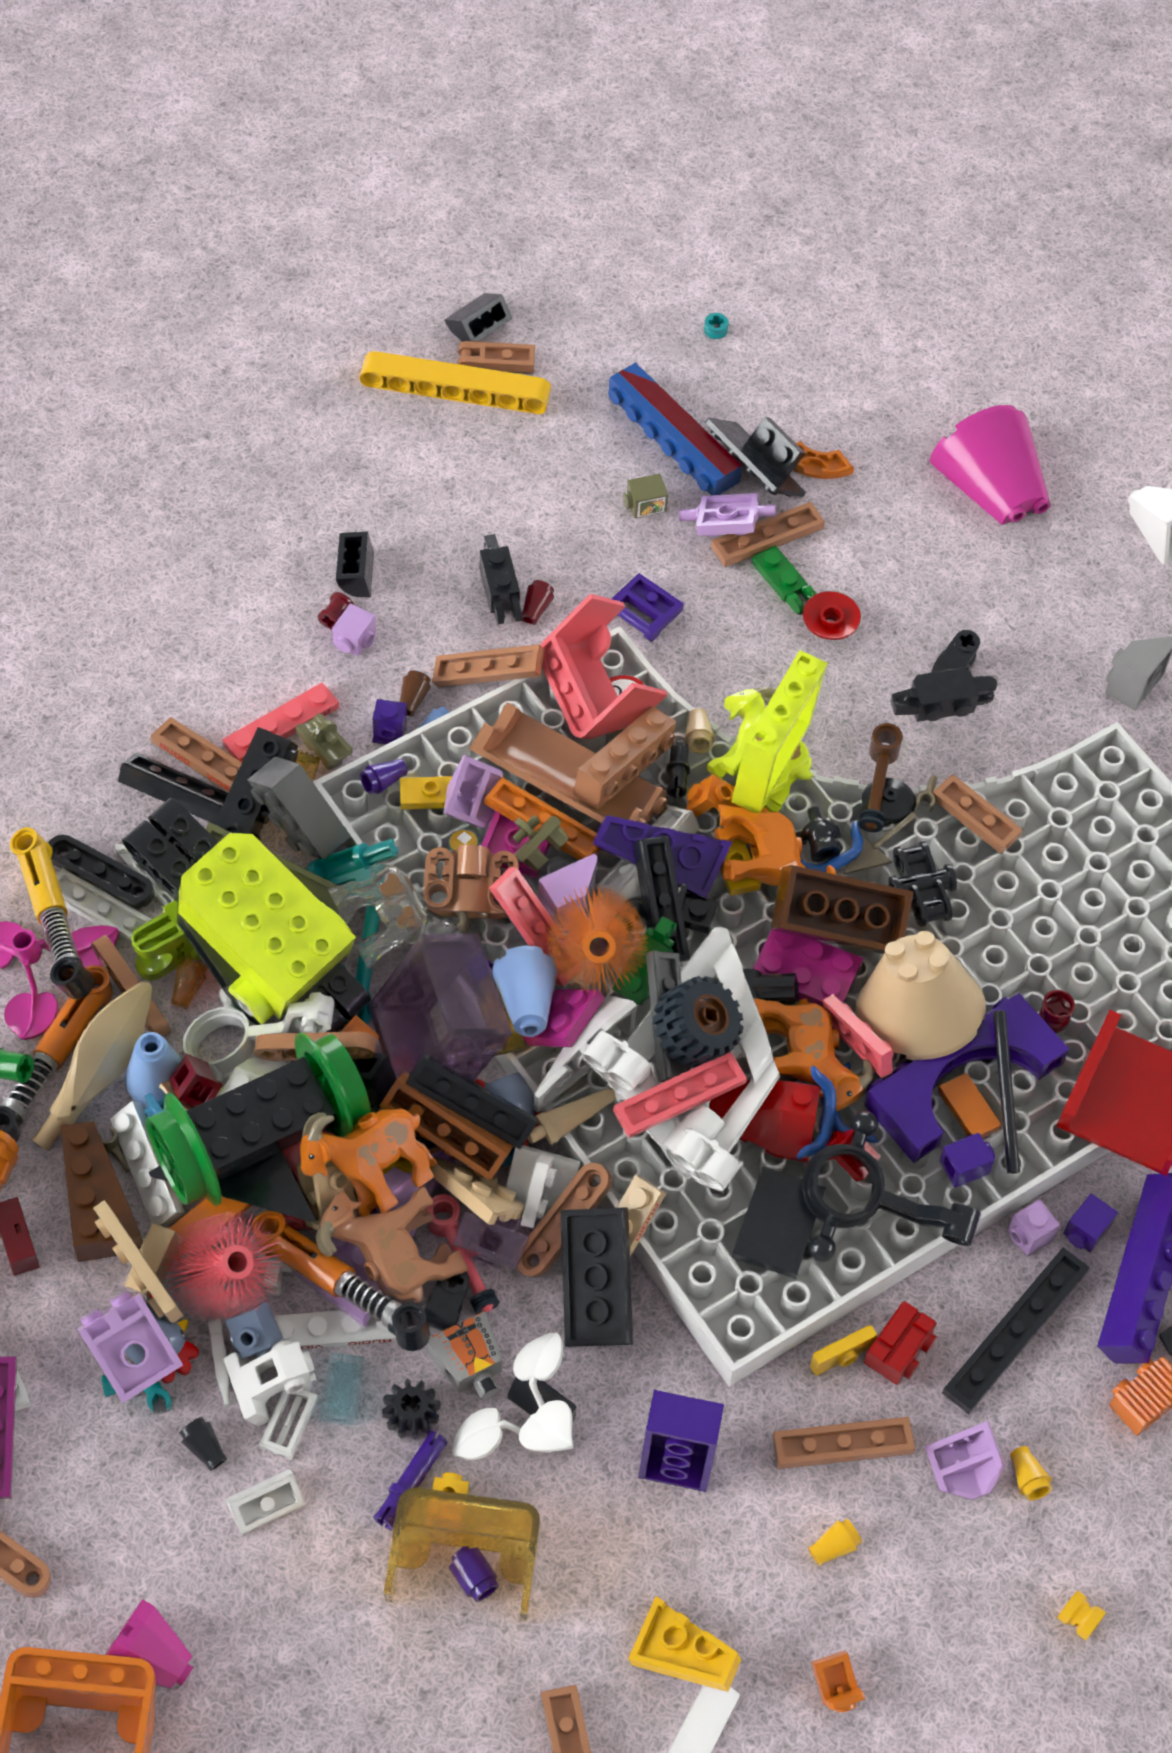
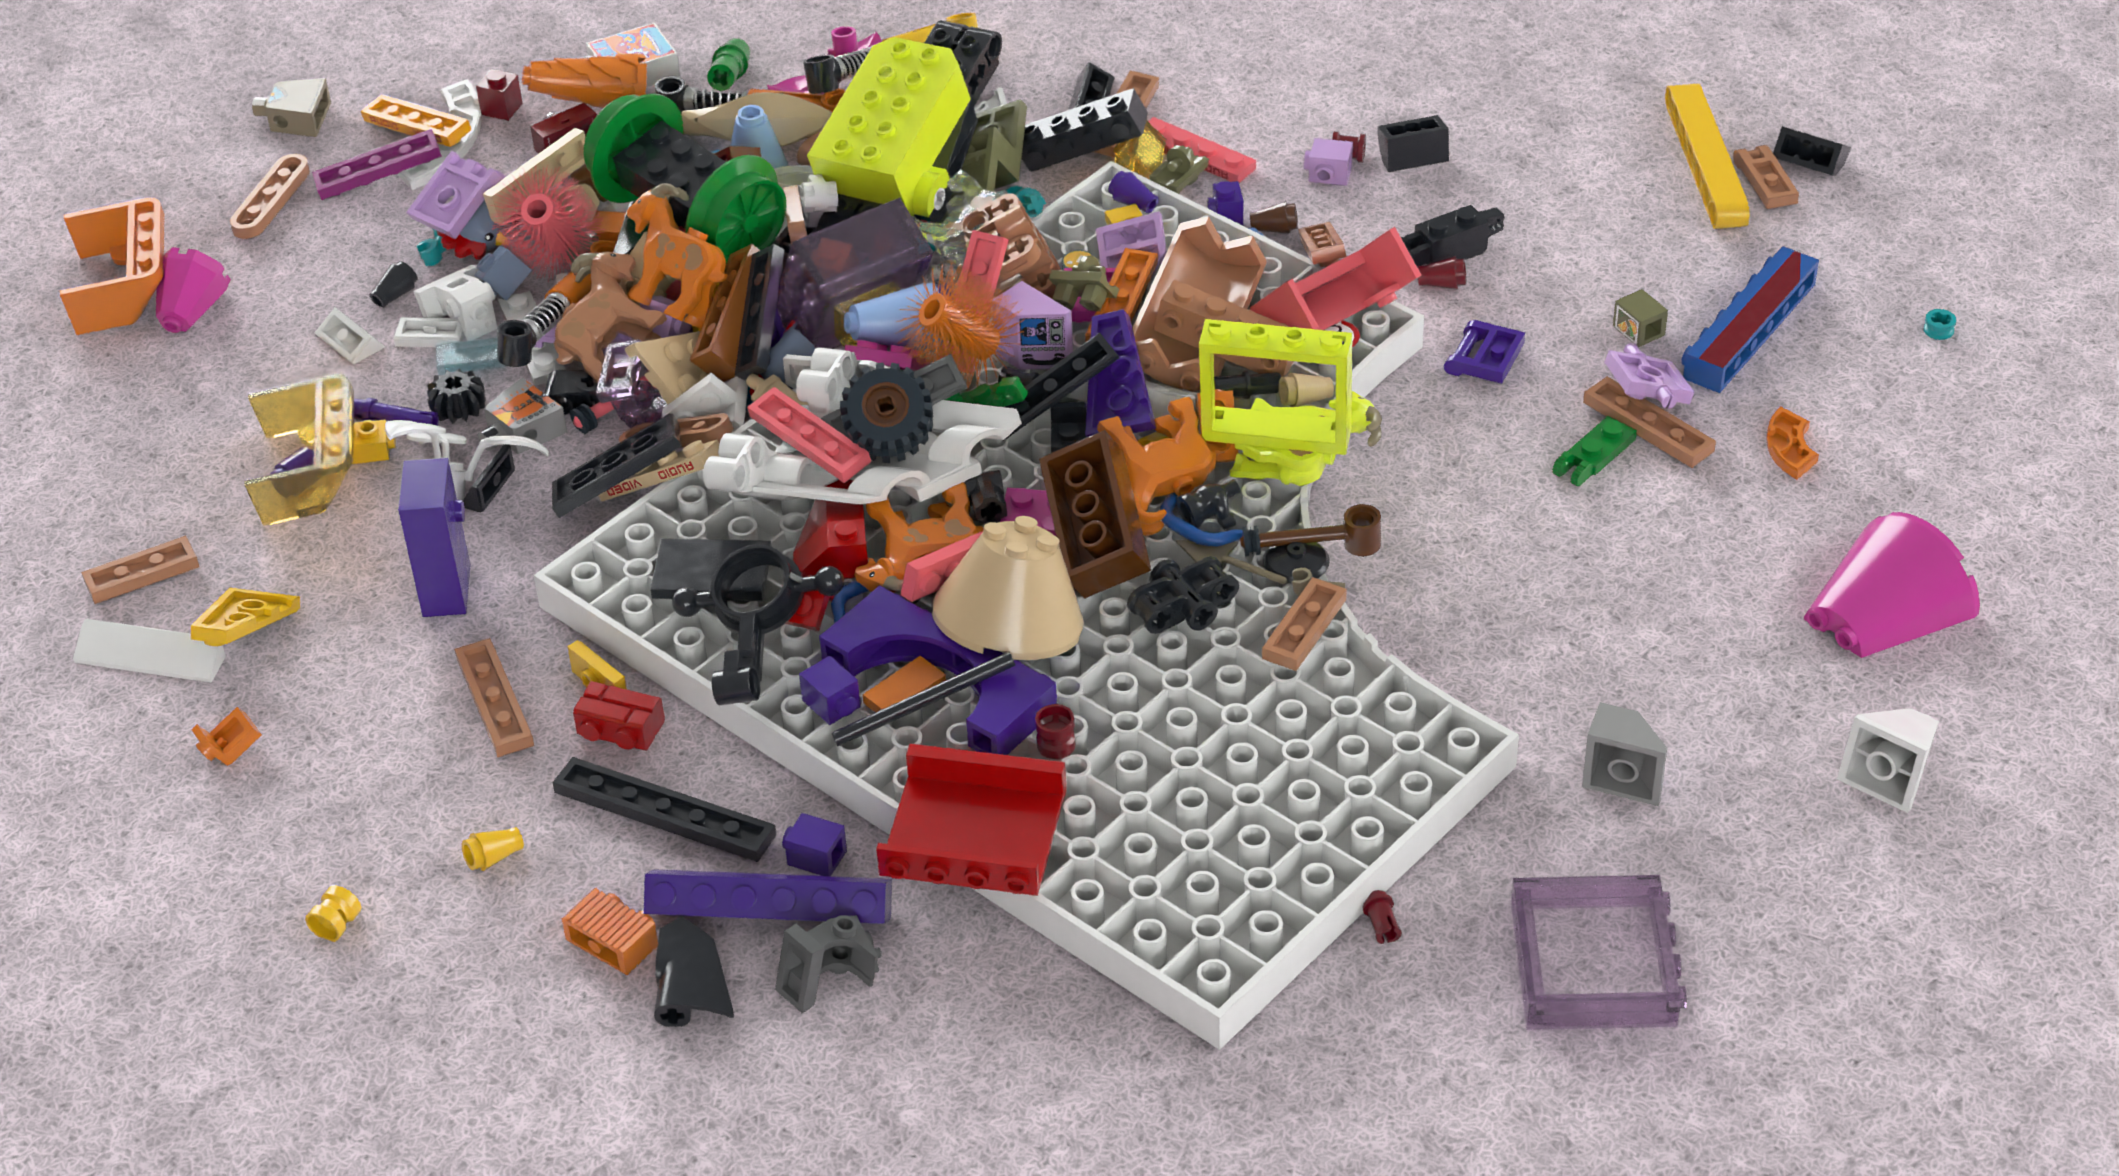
camera: 80 degrees right, 15 degrees down
dark grey brick [247,757,351,860] -> none
black bracket [705,417,806,497] -> none
blue animal [797,1066,837,1160] -> none
red dish [803,591,861,640] -> none
yellow cone [808,1518,862,1566] -> none
black hinge [890,667,998,722] -> none
lavender slope [925,1421,1005,1500] -> none
black piece [931,630,980,672] -> none
lavender brick [1007,1199,1060,1256] -> none

